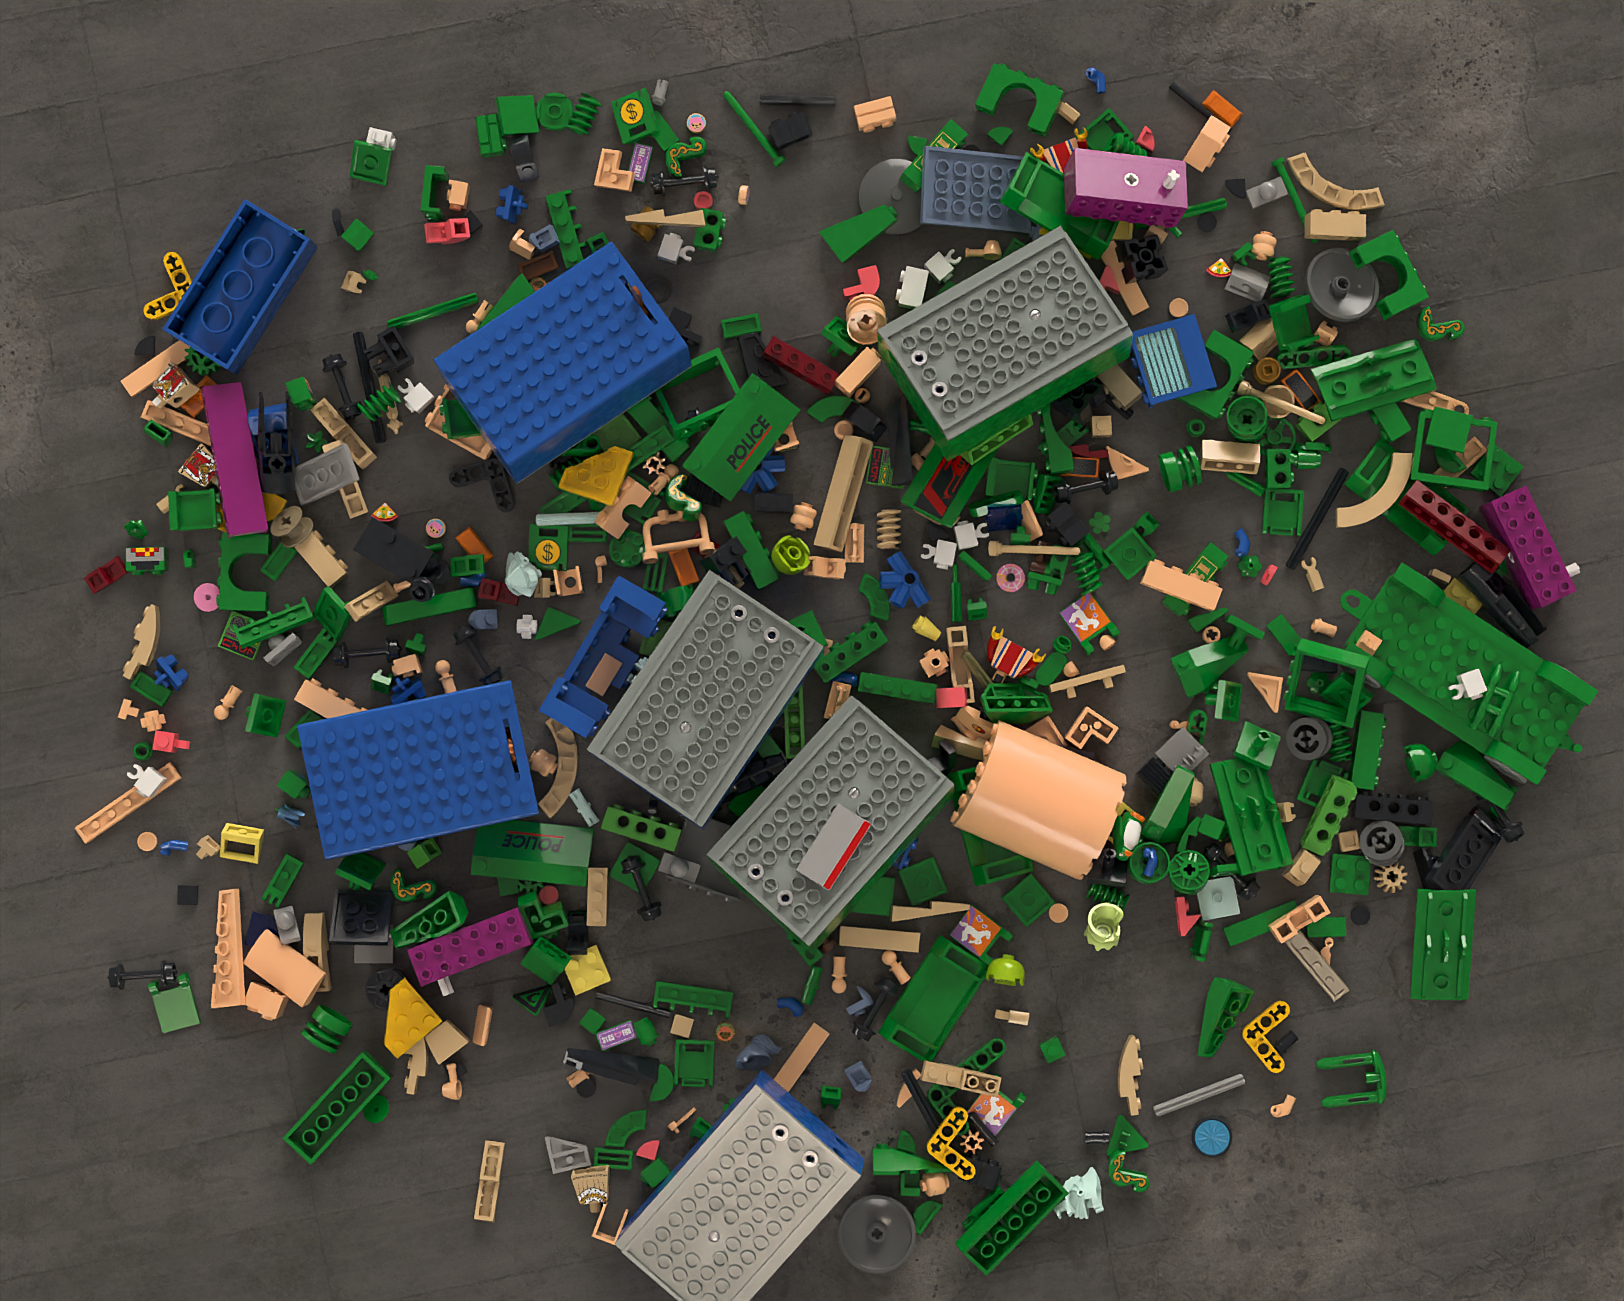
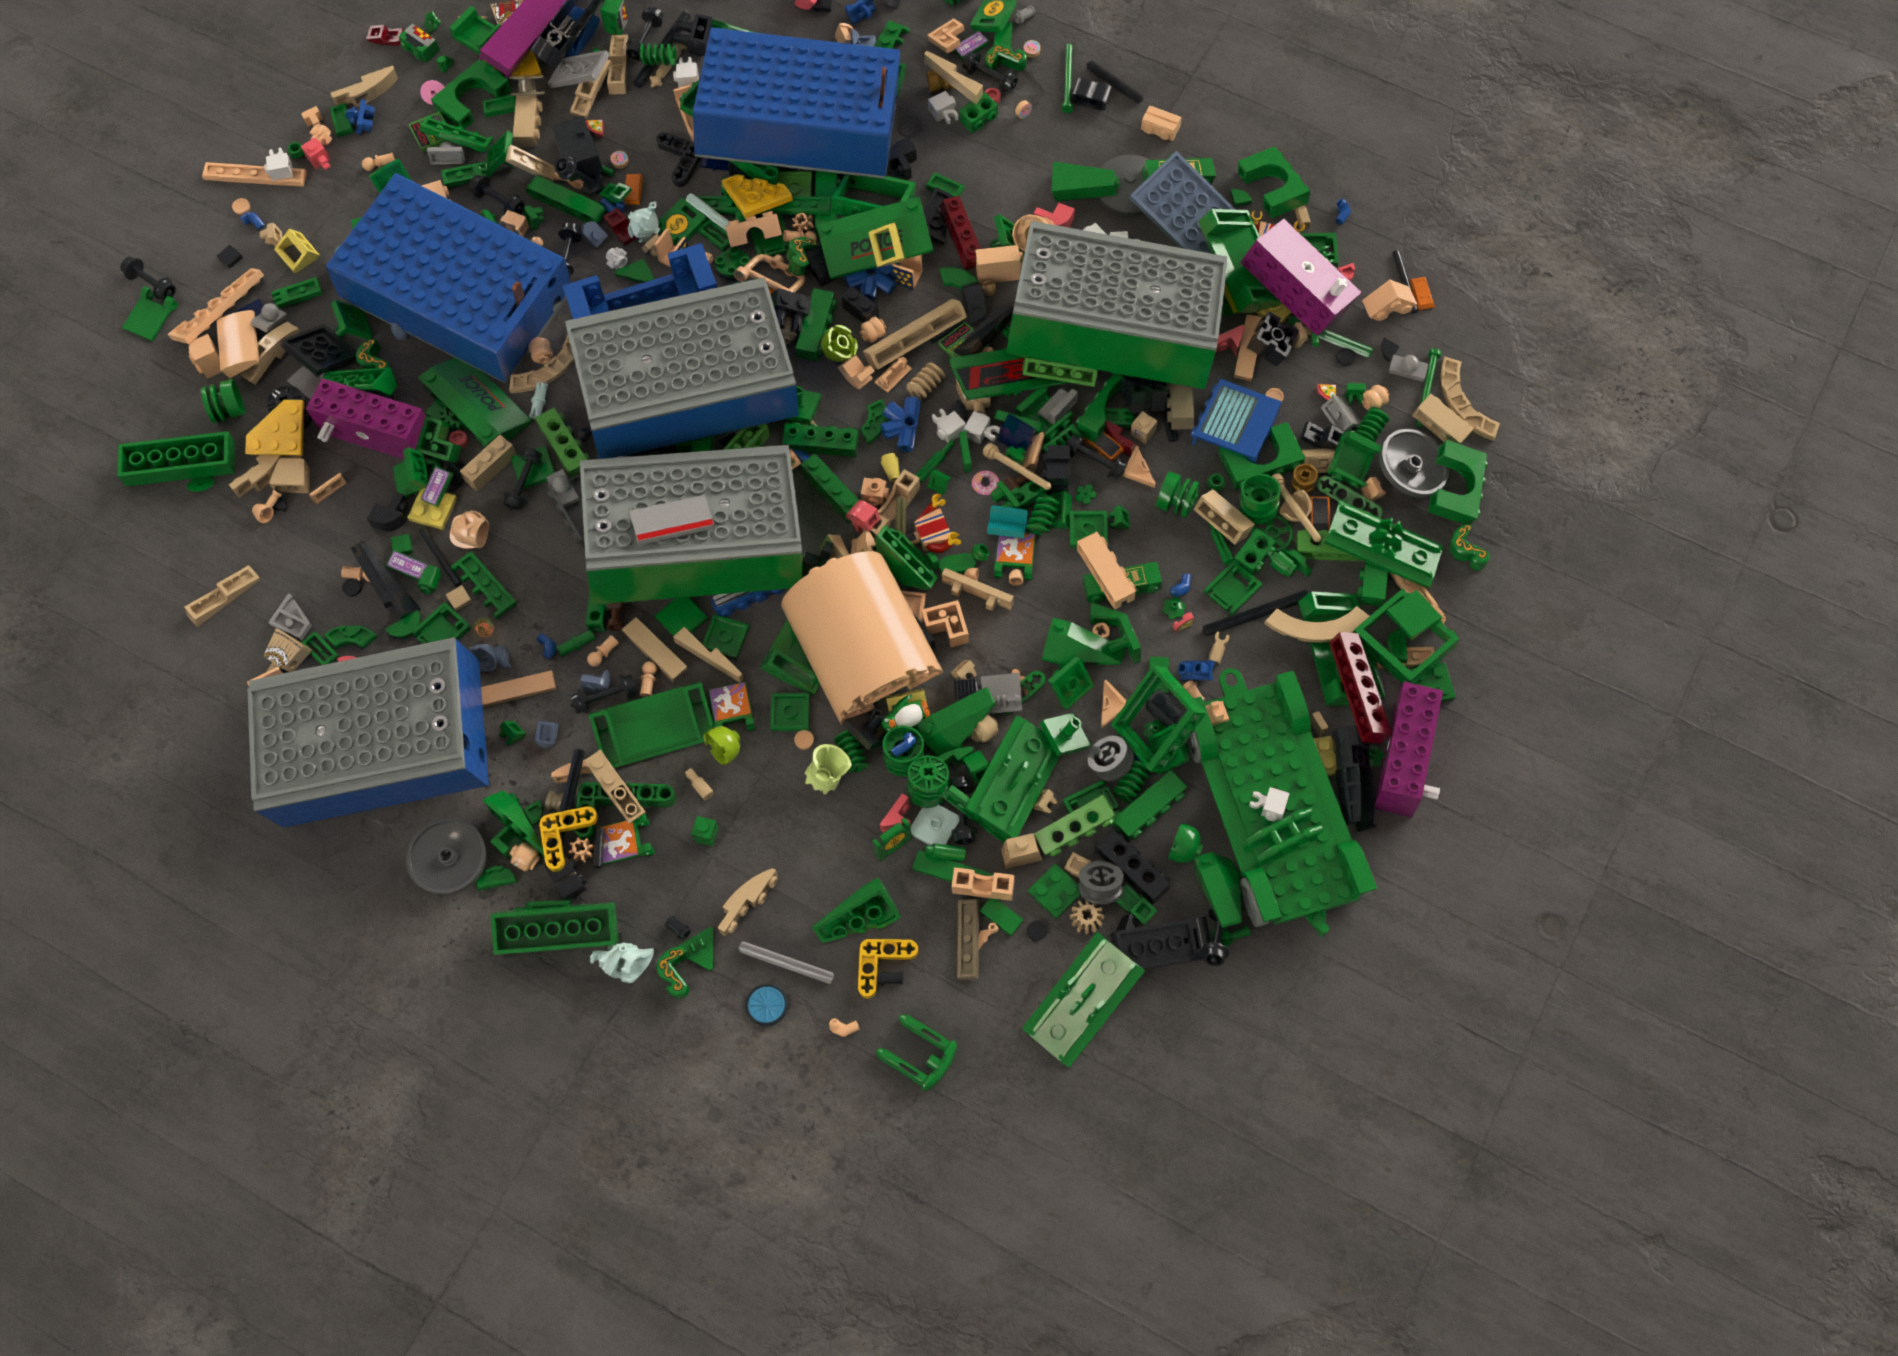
camera: 45 degrees right, 20 degrees down
bright green brick [407,838,442,869] -> none
piece [512,984,552,1016] -> none
light nougat tile [834,420,853,440] -> none
none -> tile [420,466,453,507]
none -> light nougat helmet [450,510,489,549]
none -> dark tan wheel [545,790,564,812]
none -> light yellow tile [868,223,905,267]
none -> green cylinder [925,843,966,861]
none -> tan tile [950,660,977,680]
none -> teal panel [987,505,1028,539]
none -> light grey panel [1038,388,1078,425]
none -> blue hips [1178,660,1215,681]

